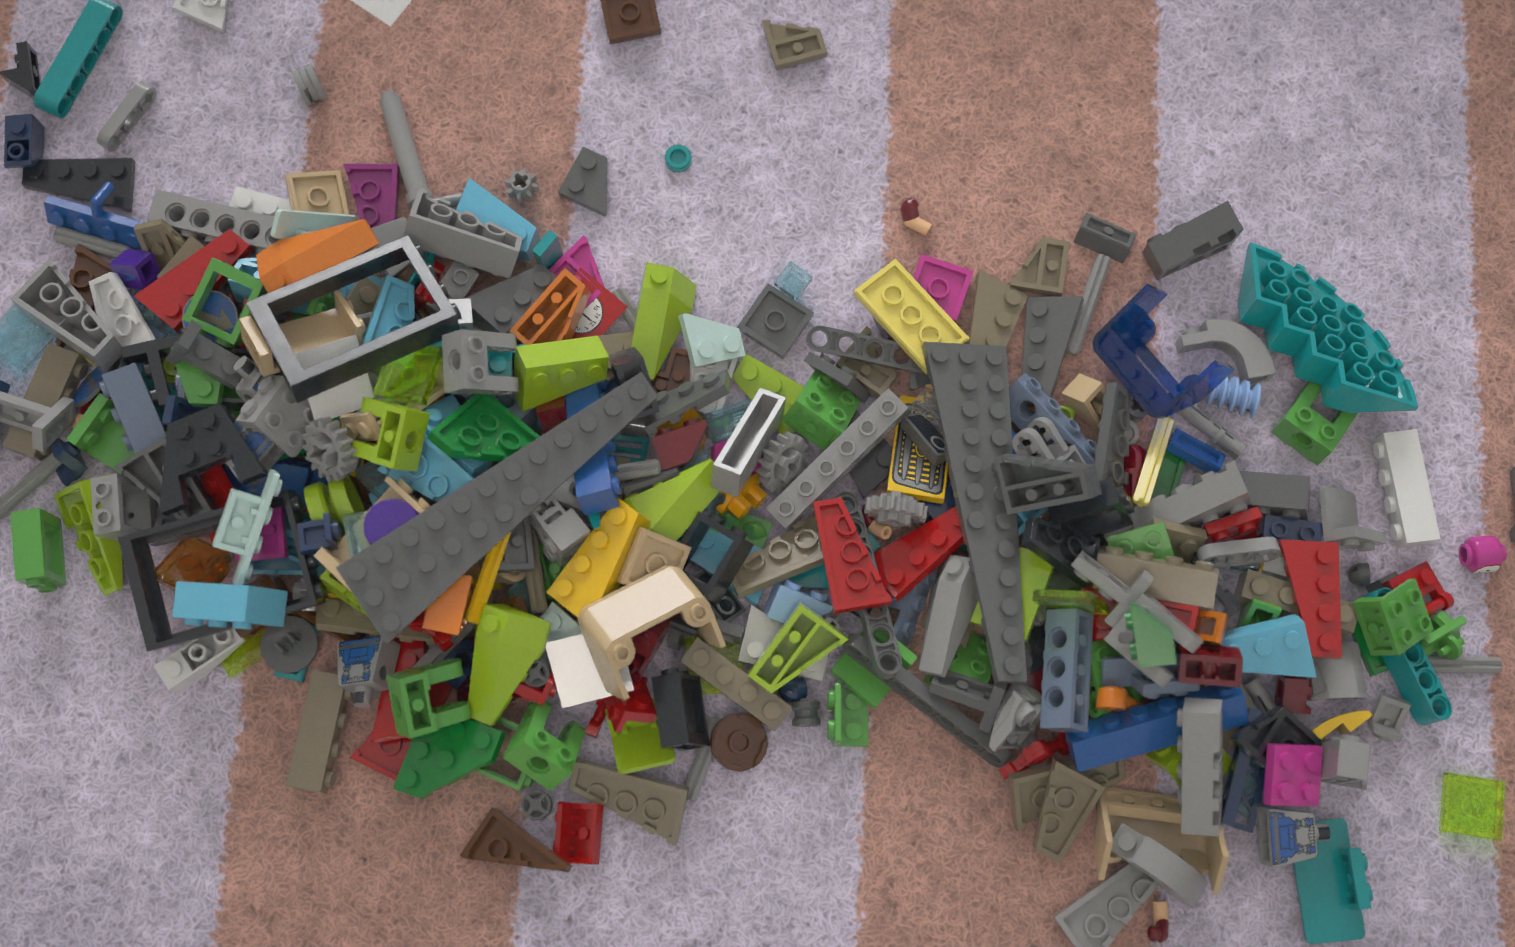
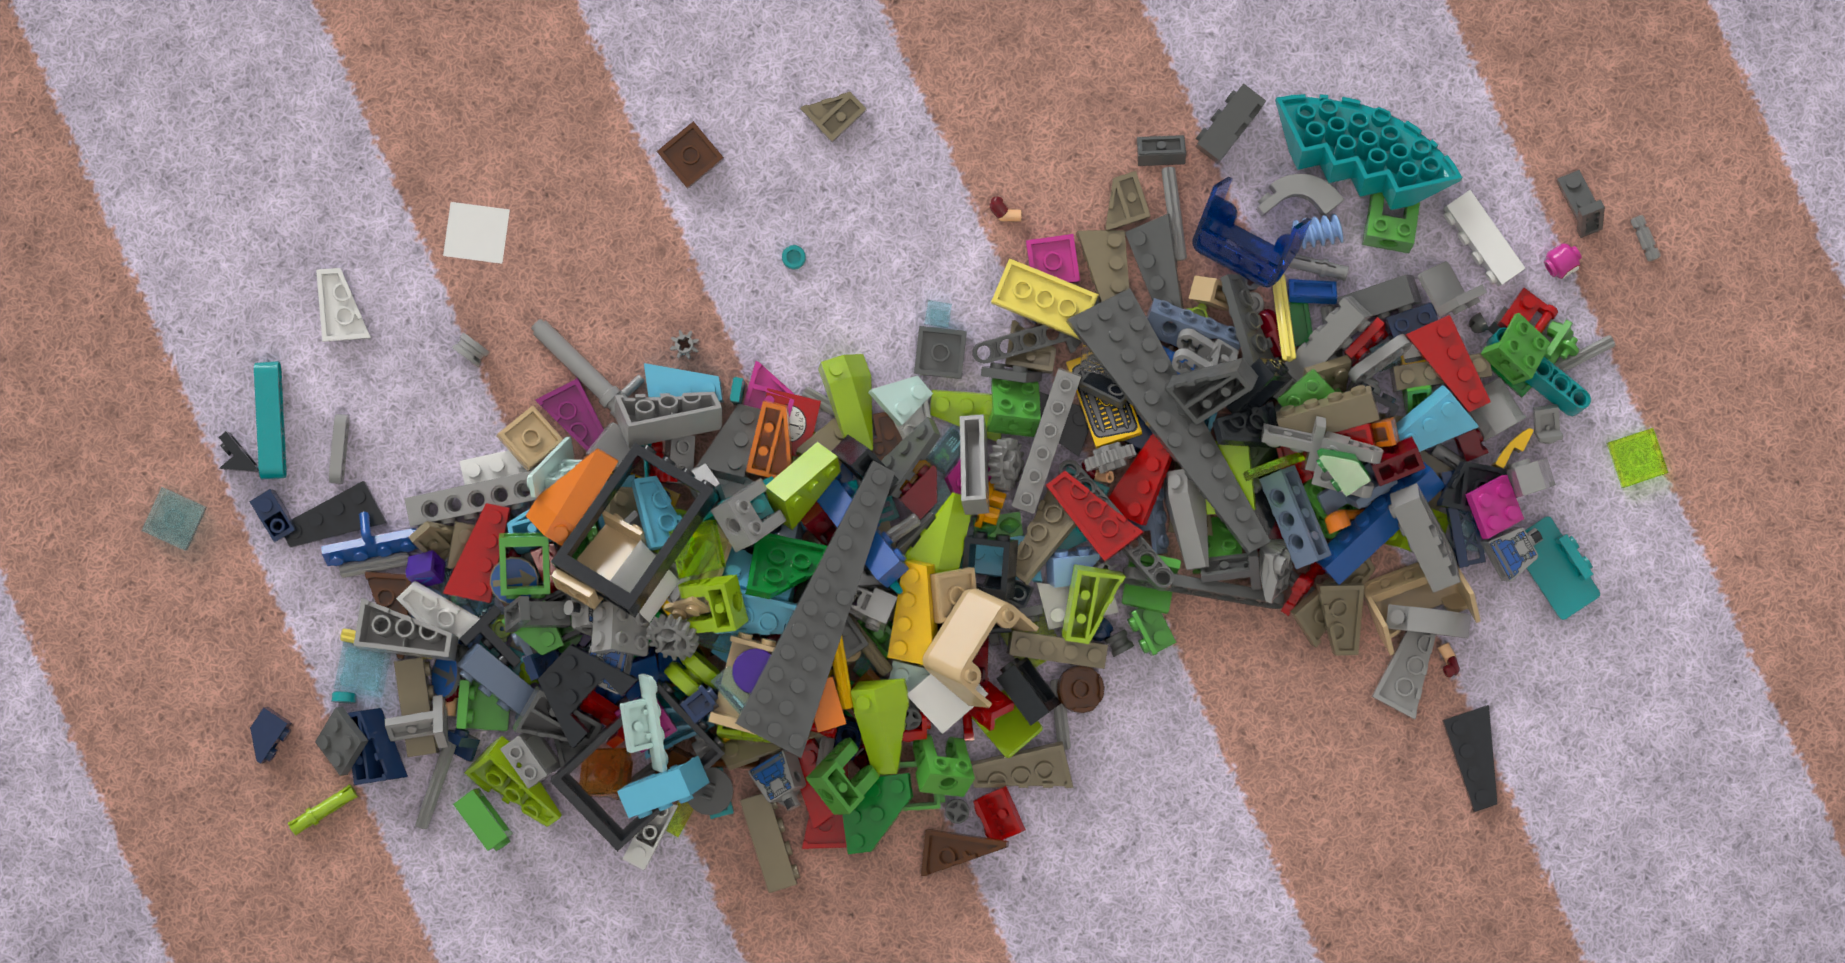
camera: 25 degrees left, 10 degrees up
dark grey wing [558,147,608,217] -> none

